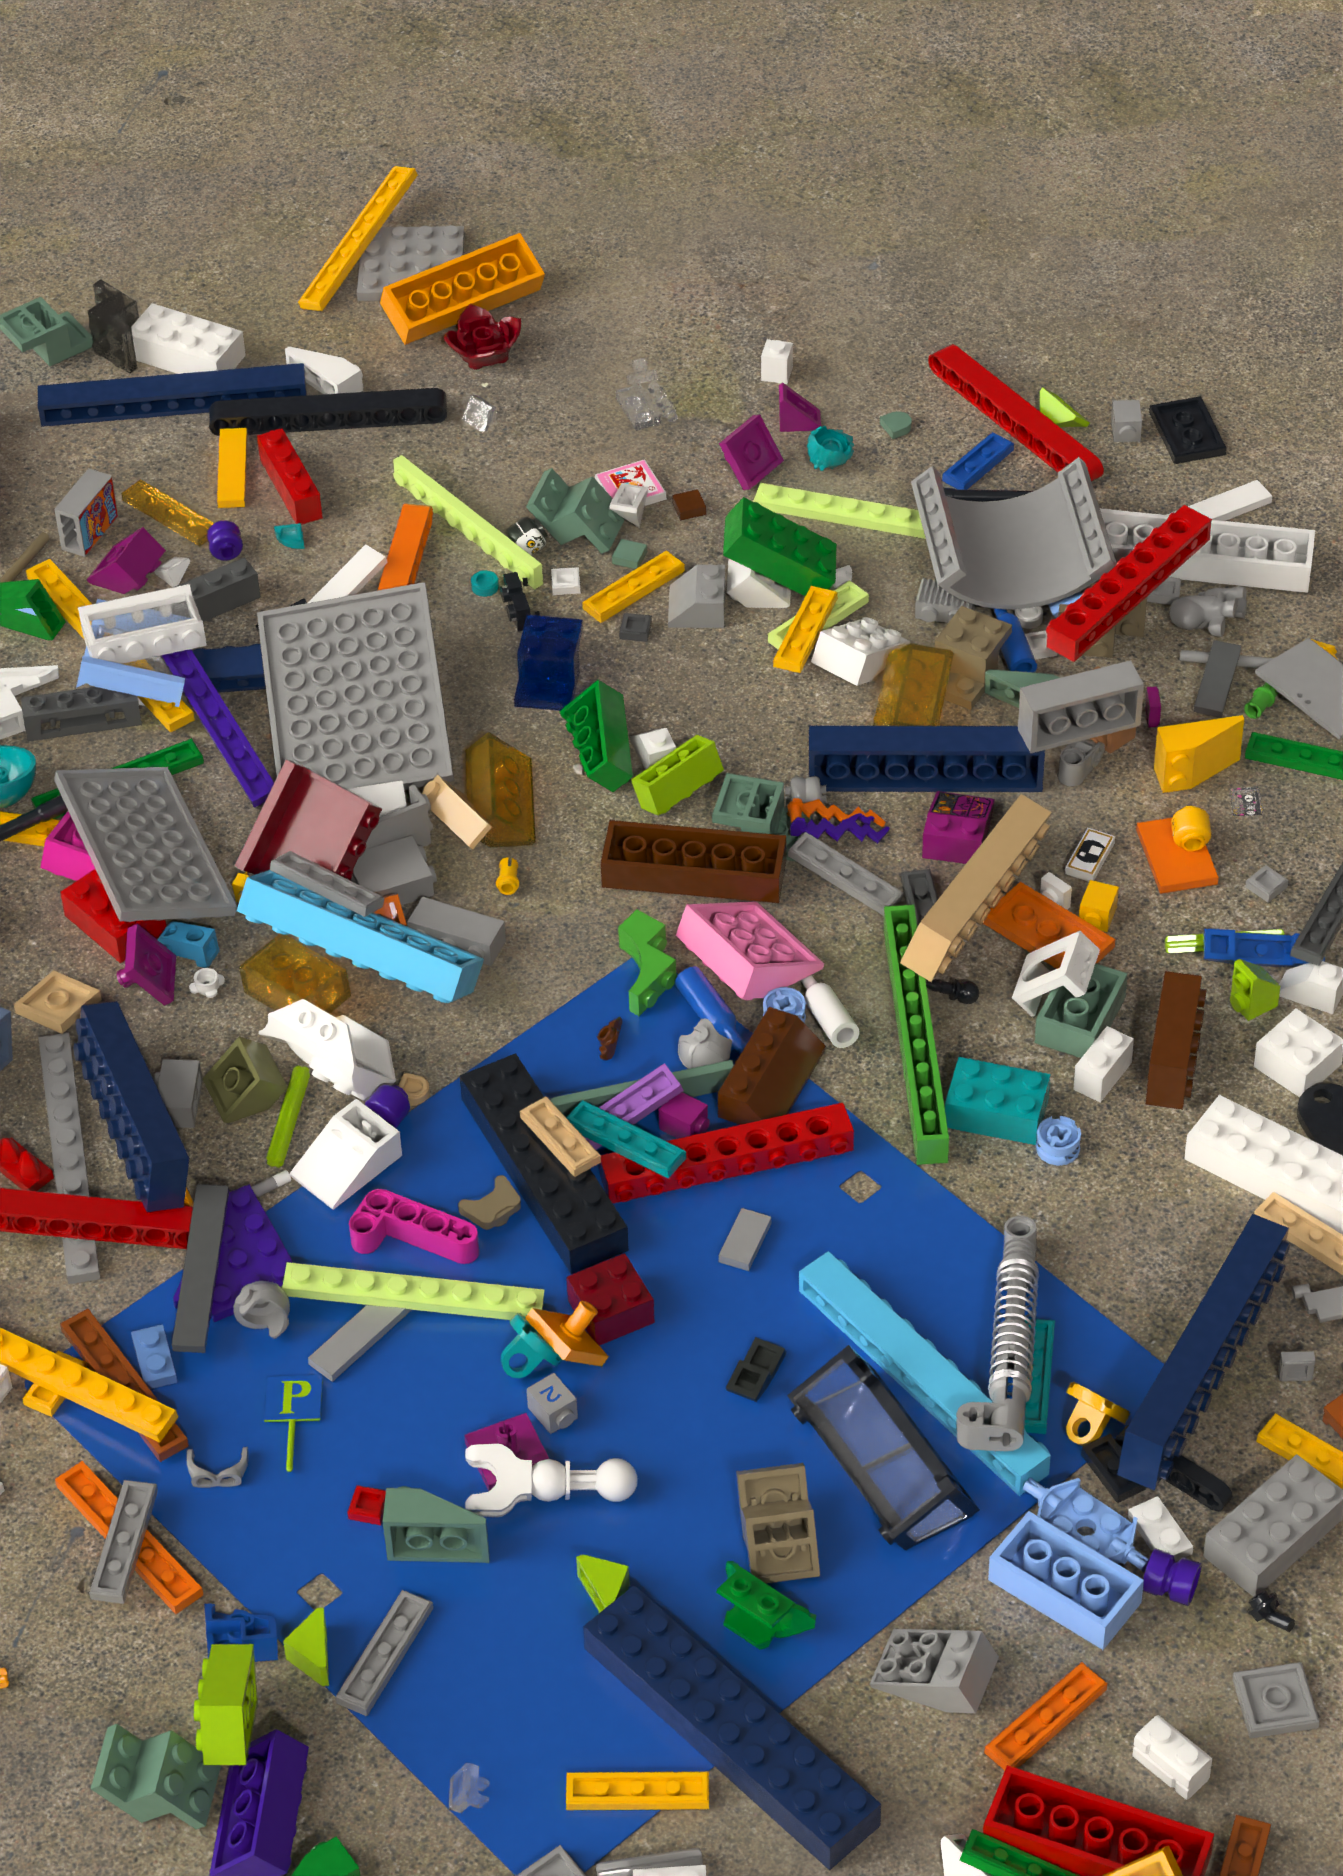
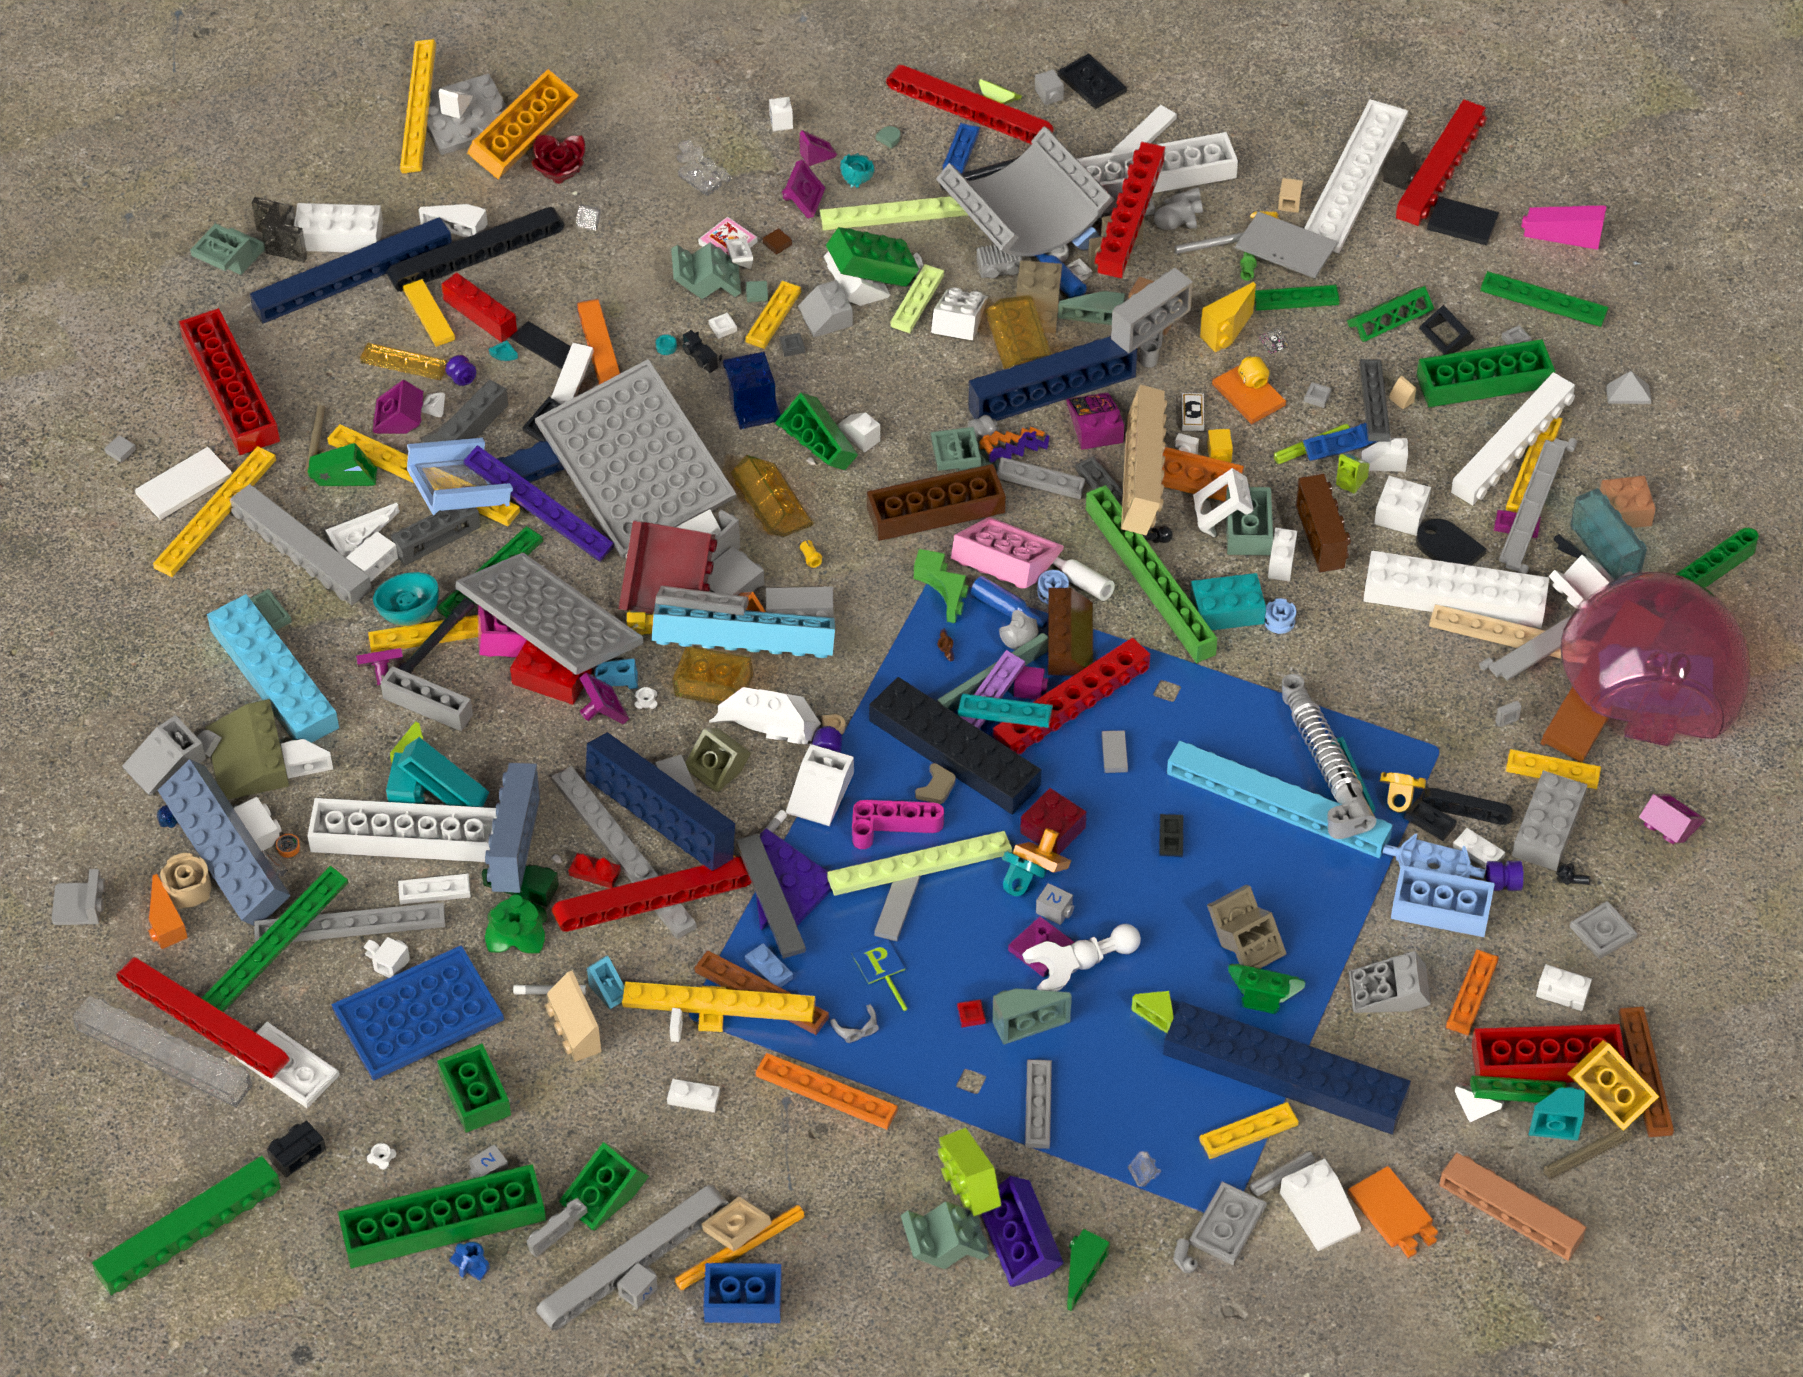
camera: 25 degrees left, 5 degrees up
tan plate [14,970,102,1034] -> none
light grey brick [54,468,119,557] -> none
white window [78,584,207,664] -> none
light grey tile [89,1480,158,1604] -> none
blue slope [204,1603,278,1662] -> none
light grey cap [234,1281,290,1339] -> none
lime axle [266,1065,310,1168] -> none
lime slope [283,1608,329,1686] -> none
yellowish green plate [393,455,543,589] -> none
tan slope [422,775,492,849] -> none
head [507,517,548,556] -> none
tan tile [520,1096,601,1177] -> none
lime brick [631,735,724,816] -> none
yellow tile [773,586,838,673] -> none
clear windscreen [787,1345,980,1550] -> none
dark blue brick [1117,1214,1291,1491] -> none
dark grey tile [1194,640,1242,718] -> none
none -> white slope [439,89,473,119]
none -> black piece [510,321,571,370]

